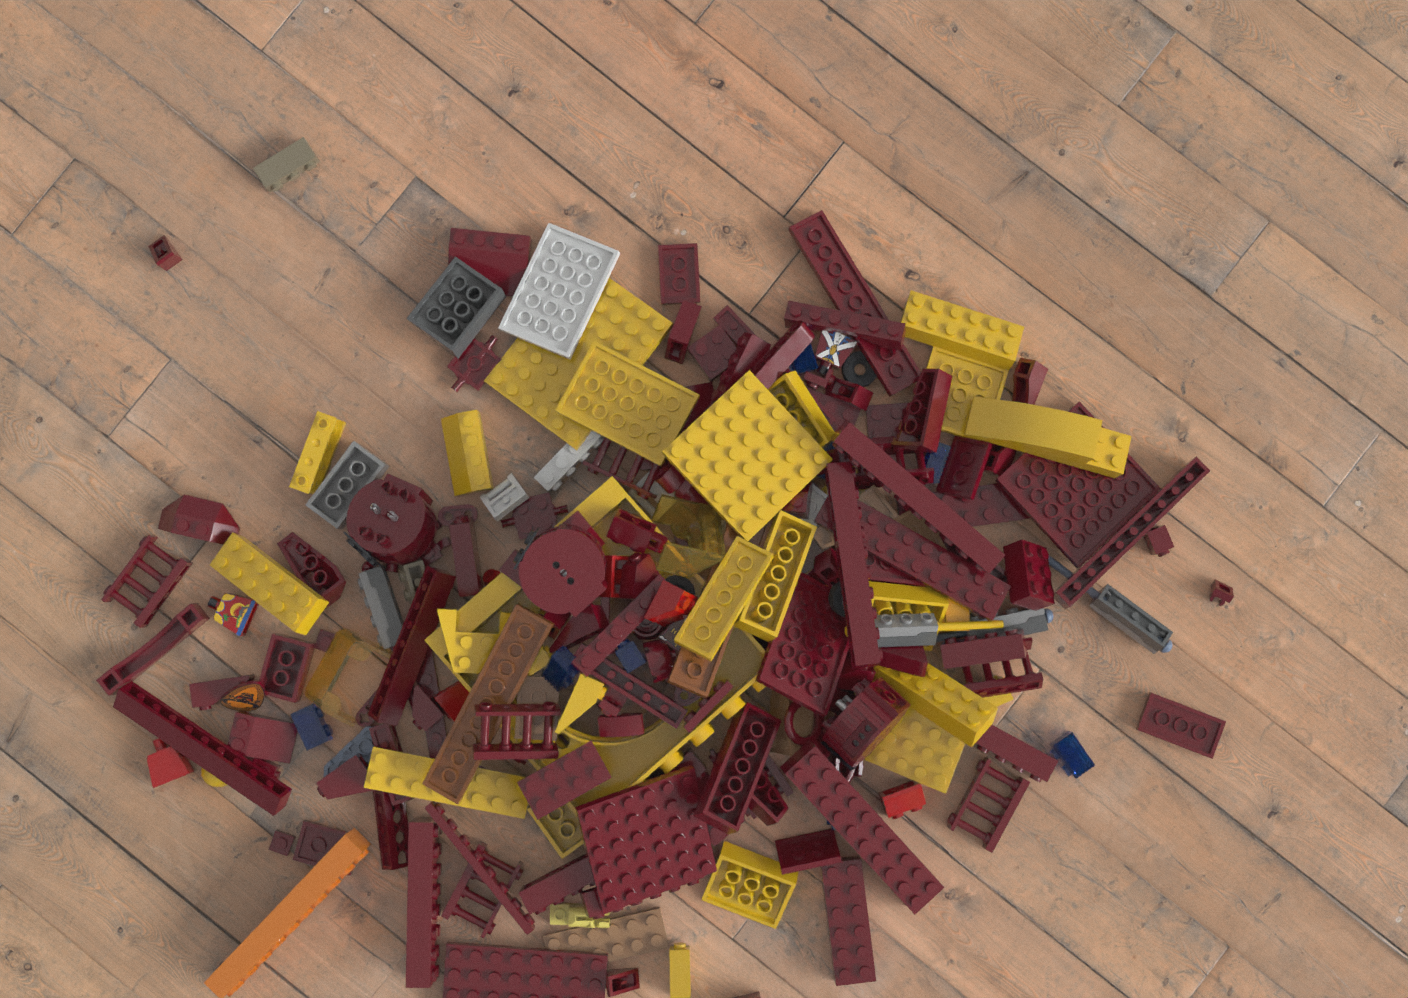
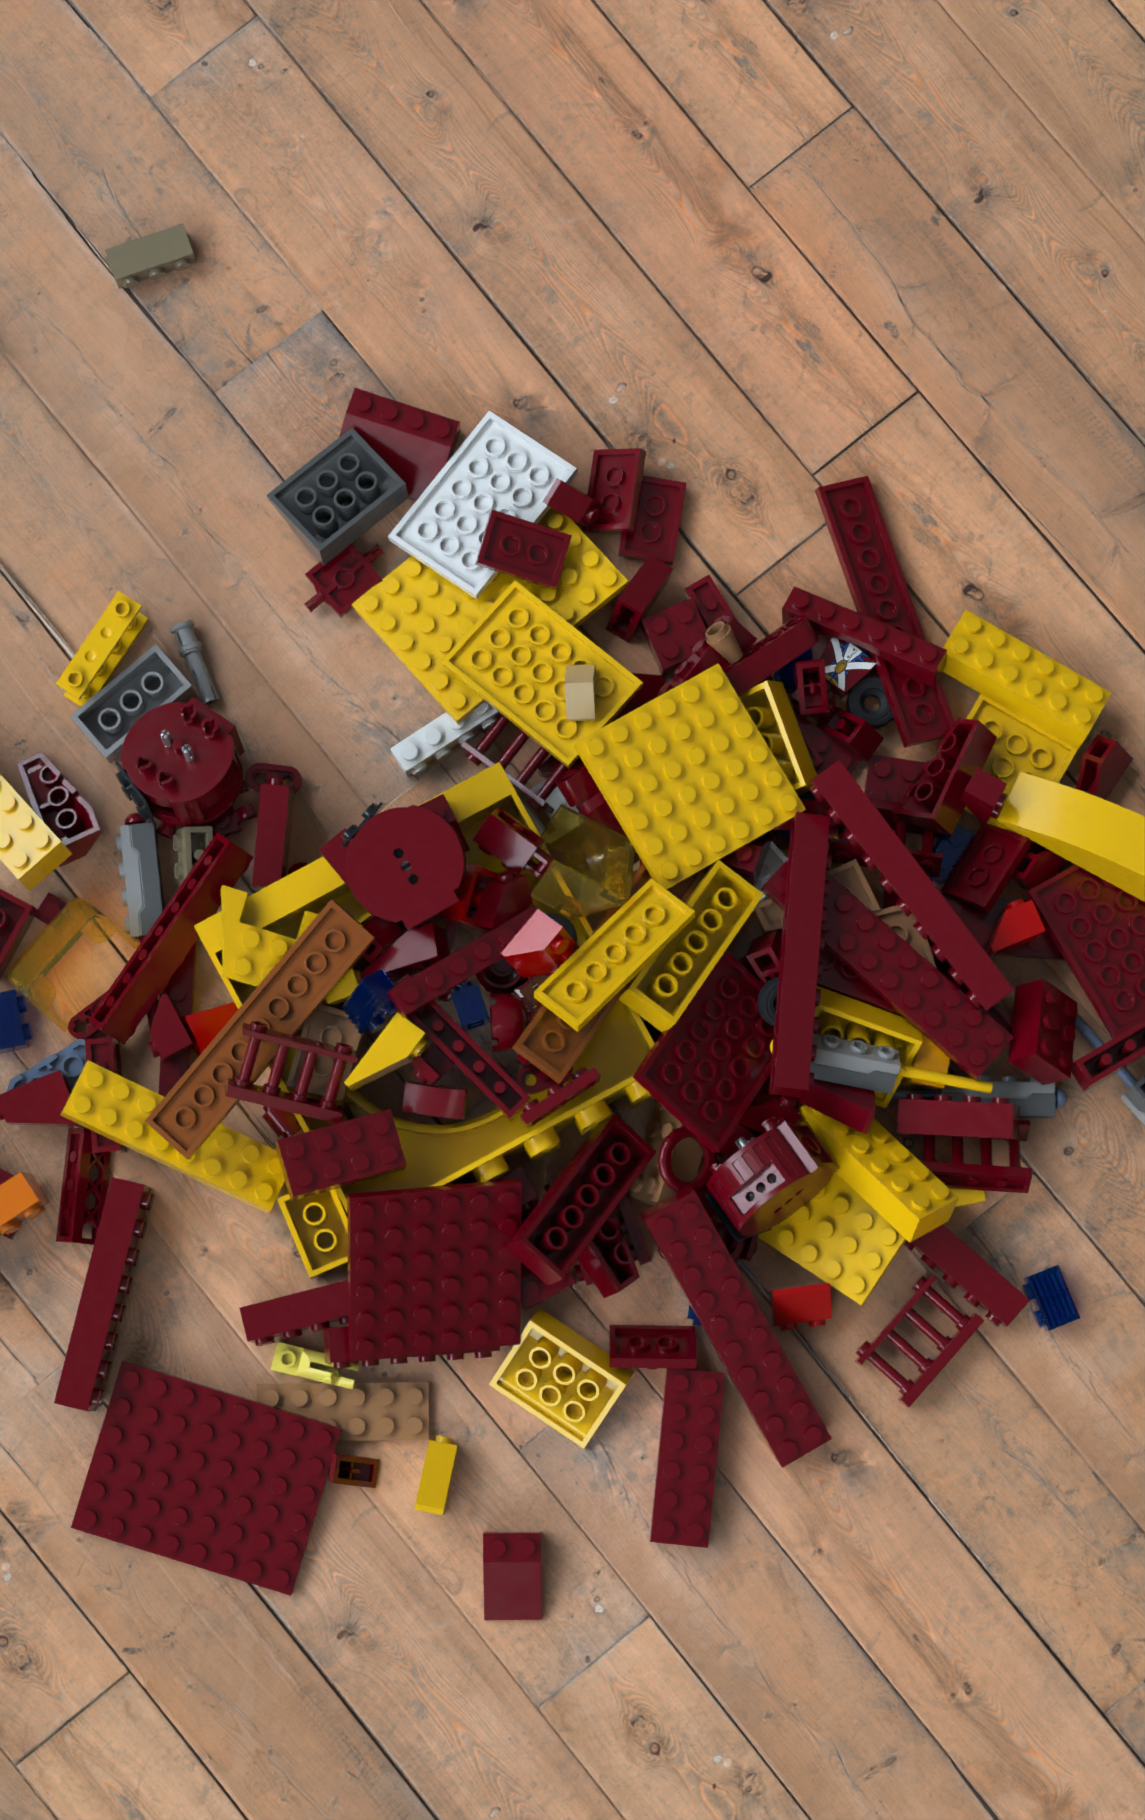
camera: 15 degrees right, 5 degrees down
dark red plate [424,801,535,935] -> none
yellow slope [441,410,494,496] -> none
dark red fence [441,841,524,939] -> none
white plate [480,473,529,522] -> none
plate [501,492,569,540] -> none
none -> light grey pin [170,620,220,705]
none -> dark red plate [475,510,572,590]
none -> dark red slope [543,478,602,528]
none -> tan slope [565,665,596,721]
none -> dark red plate [582,448,646,533]
none -> medium nougat cone [705,621,743,664]
none -> dark red slope [794,658,828,715]
none -> dark red slope [960,767,1008,825]
none -> red slope [985,898,1046,958]

